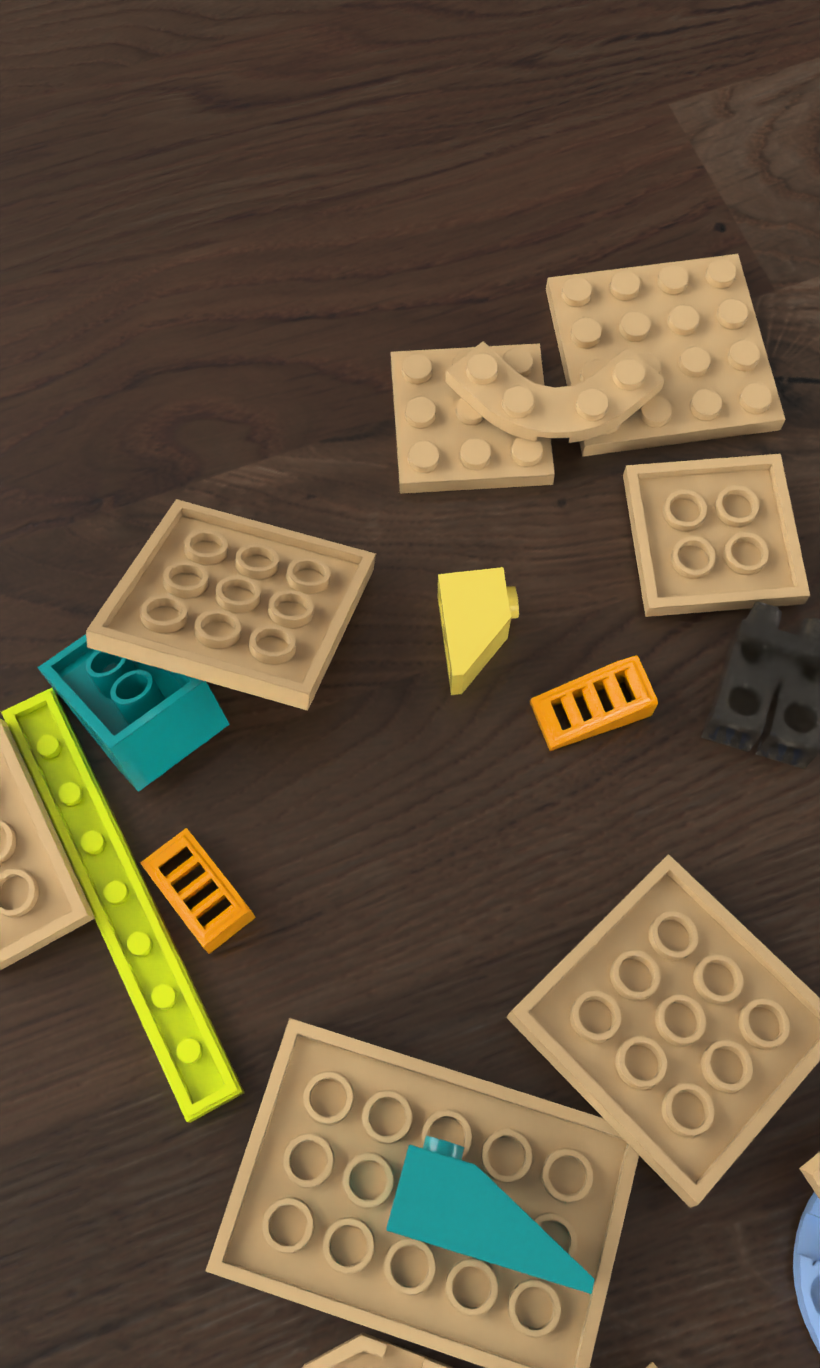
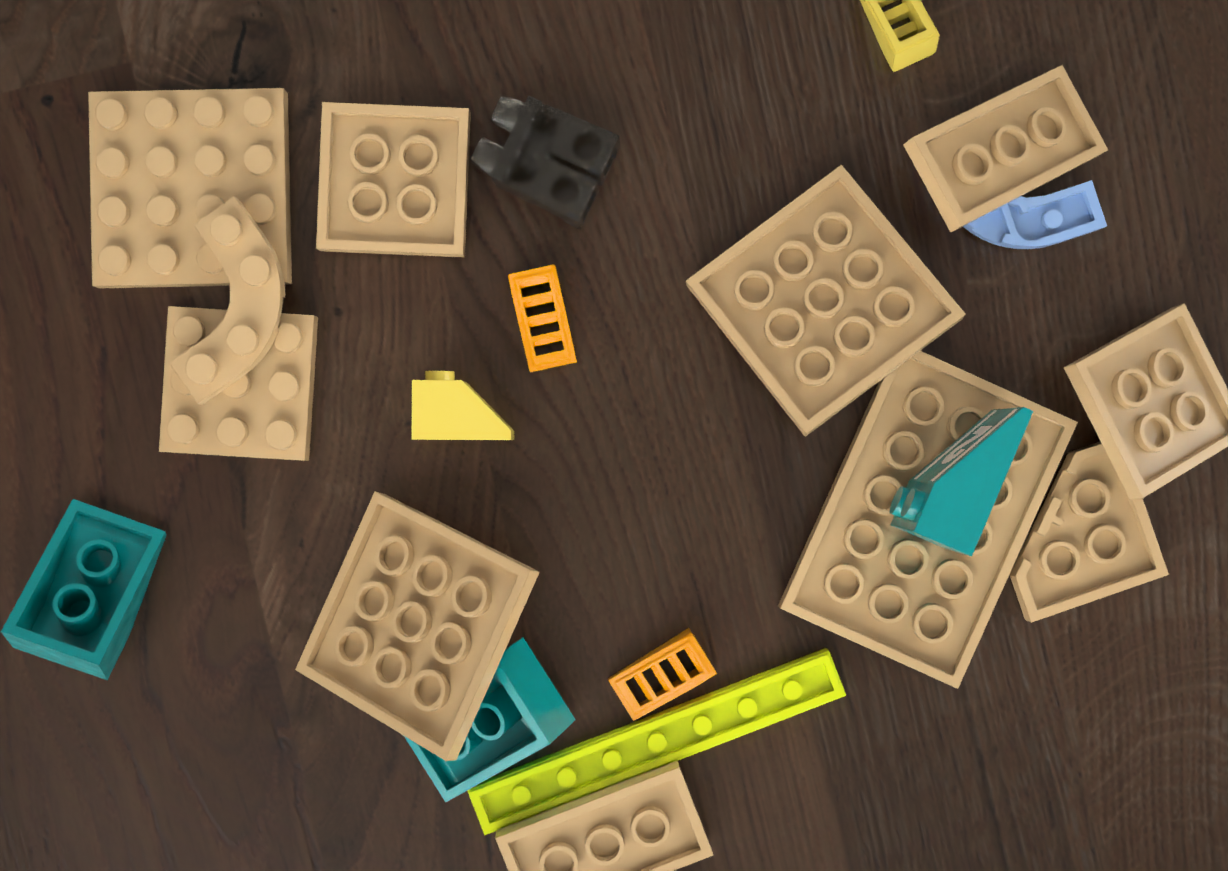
camera: 80 degrees left, 20 degrees up
none -> teal slope [1,499,167,680]

